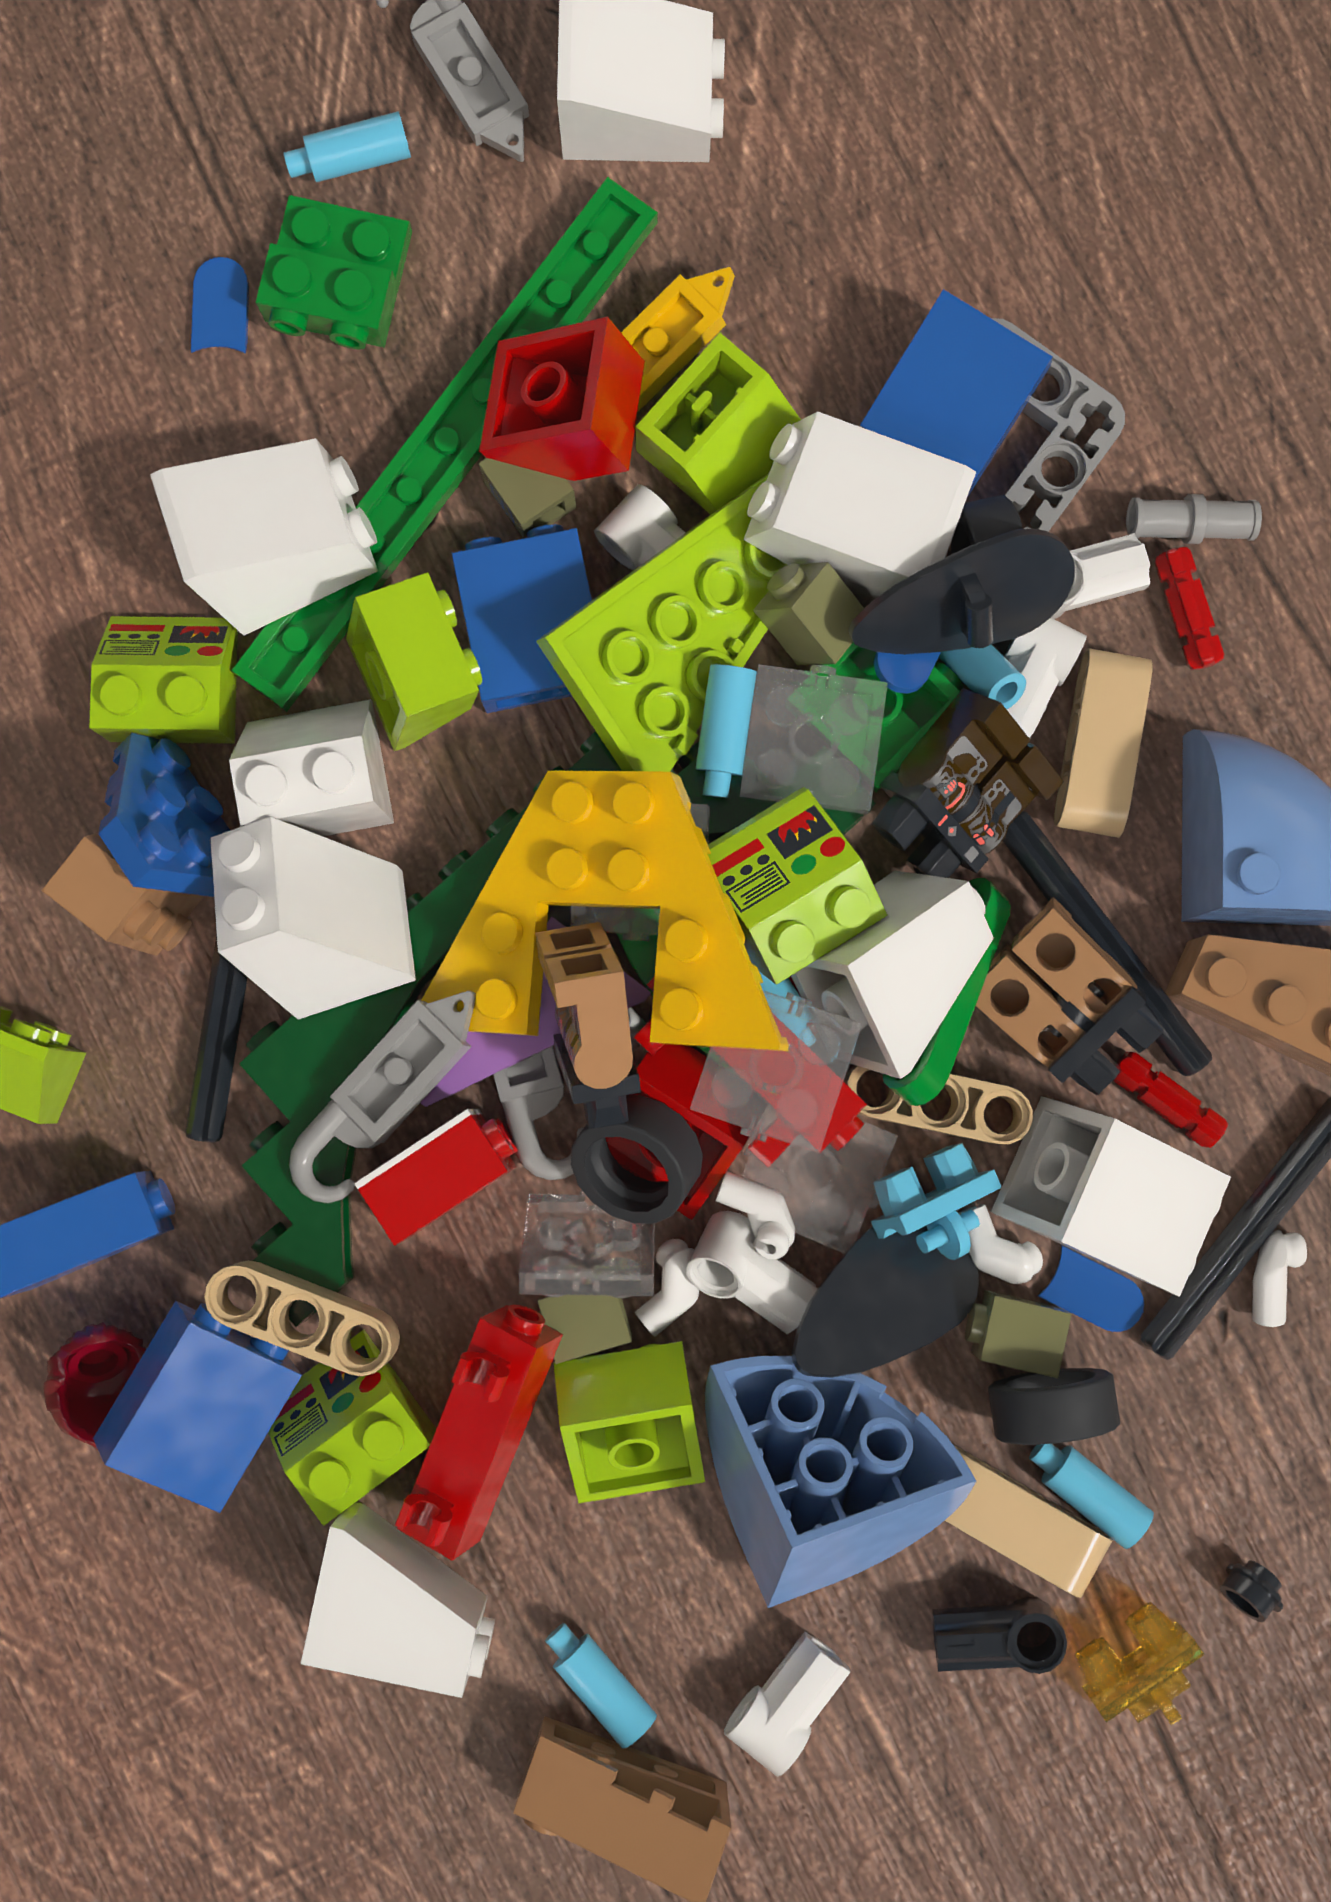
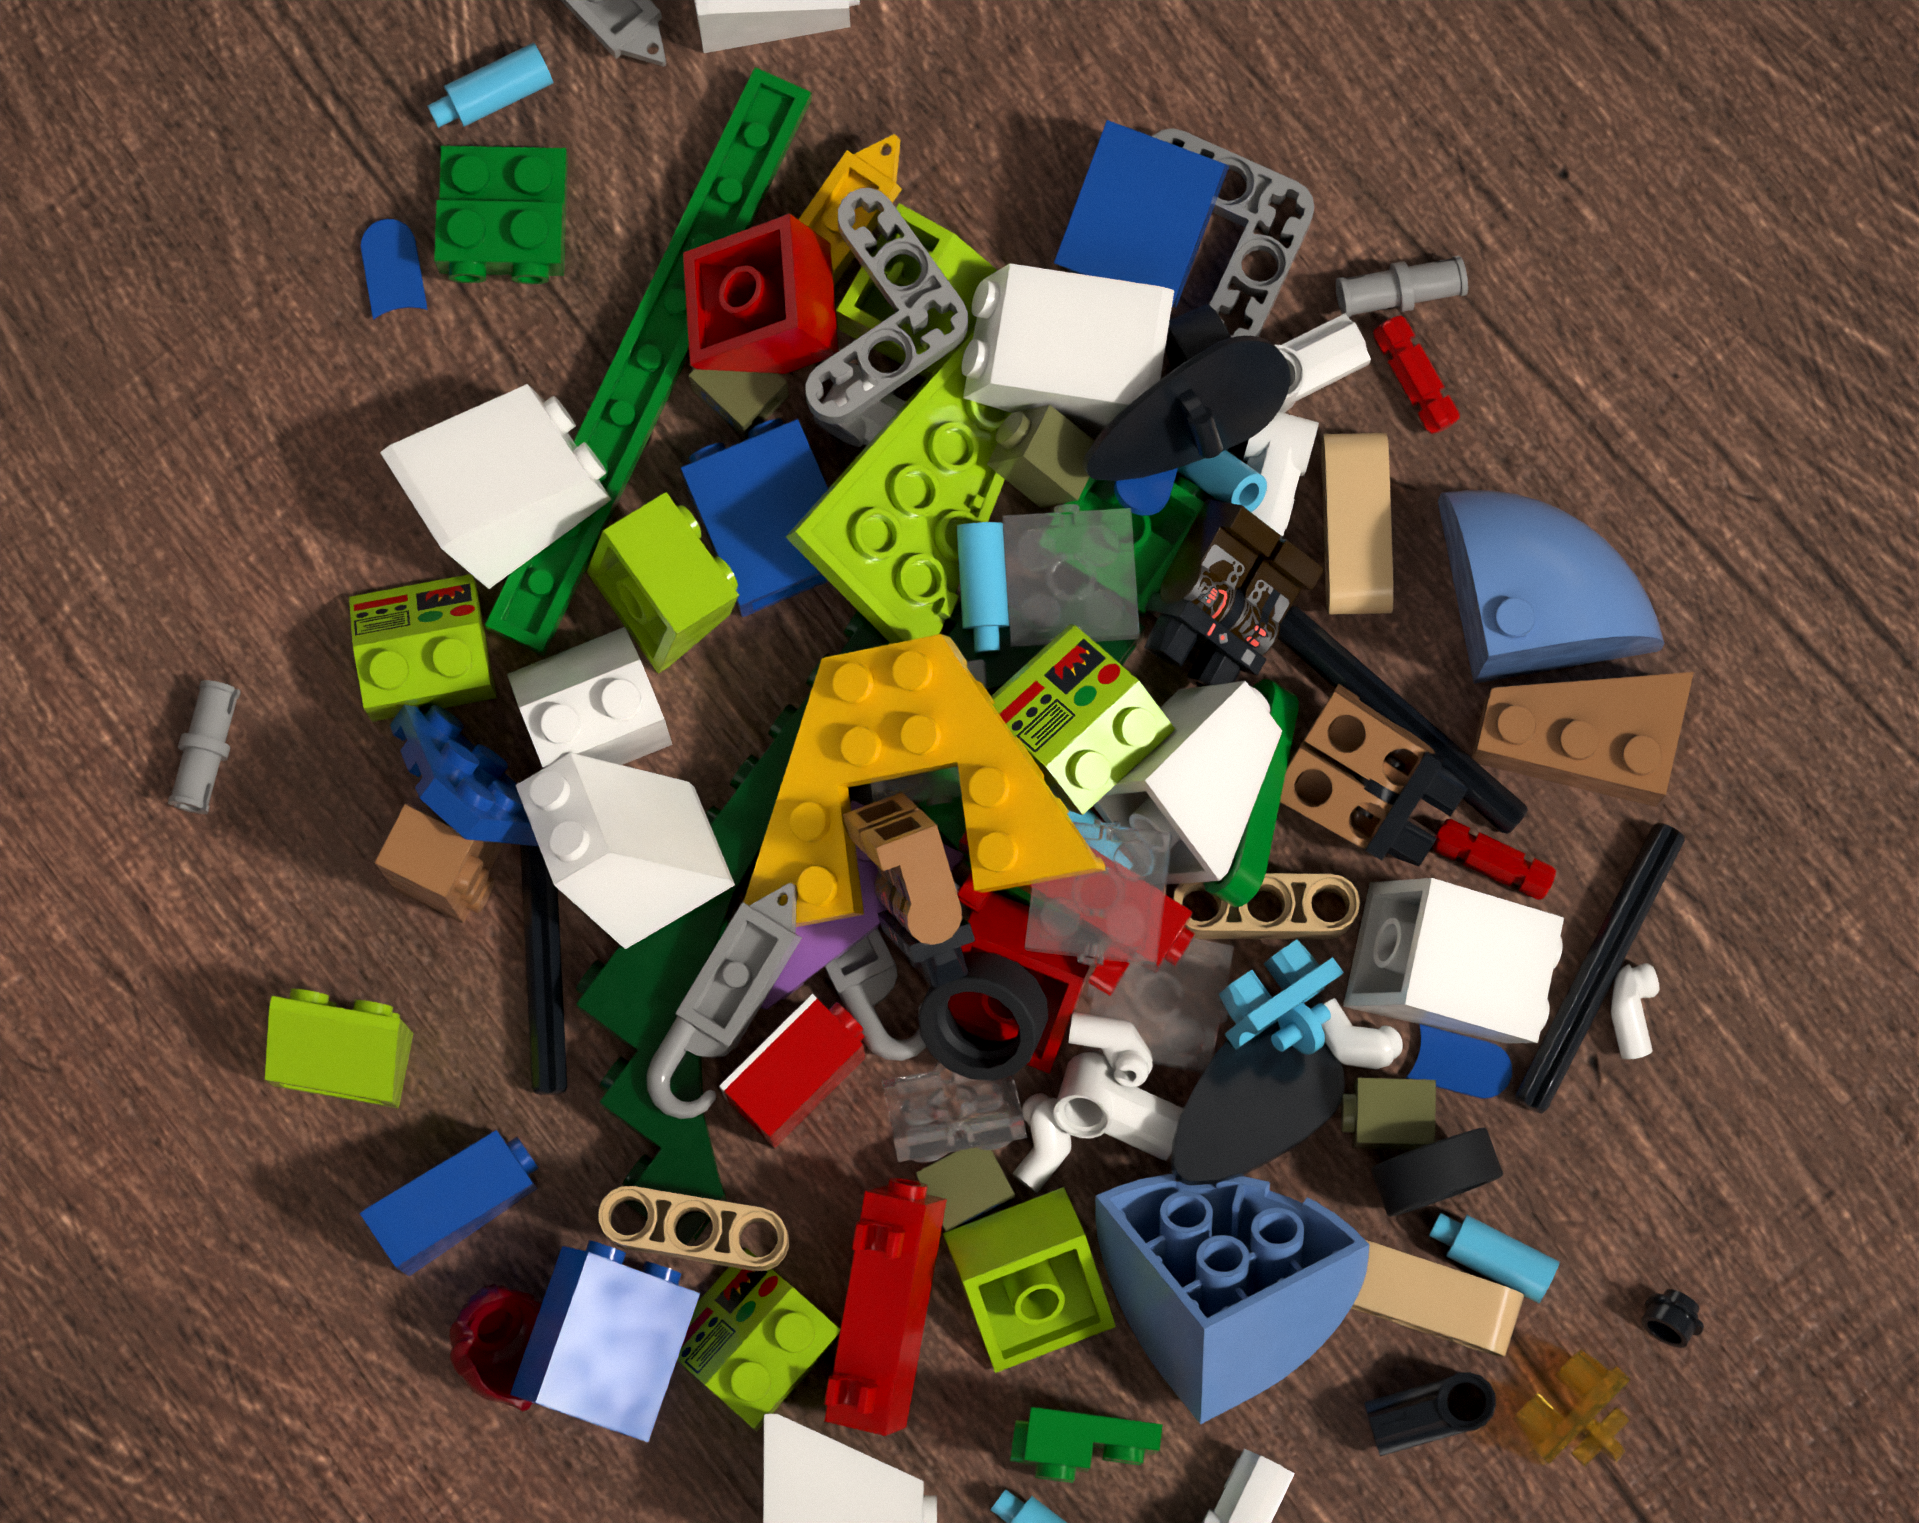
camera: 10 degrees left, 5 degrees down
none -> light grey beam [806,188,968,424]
none -> green plate [1010,1407,1163,1483]

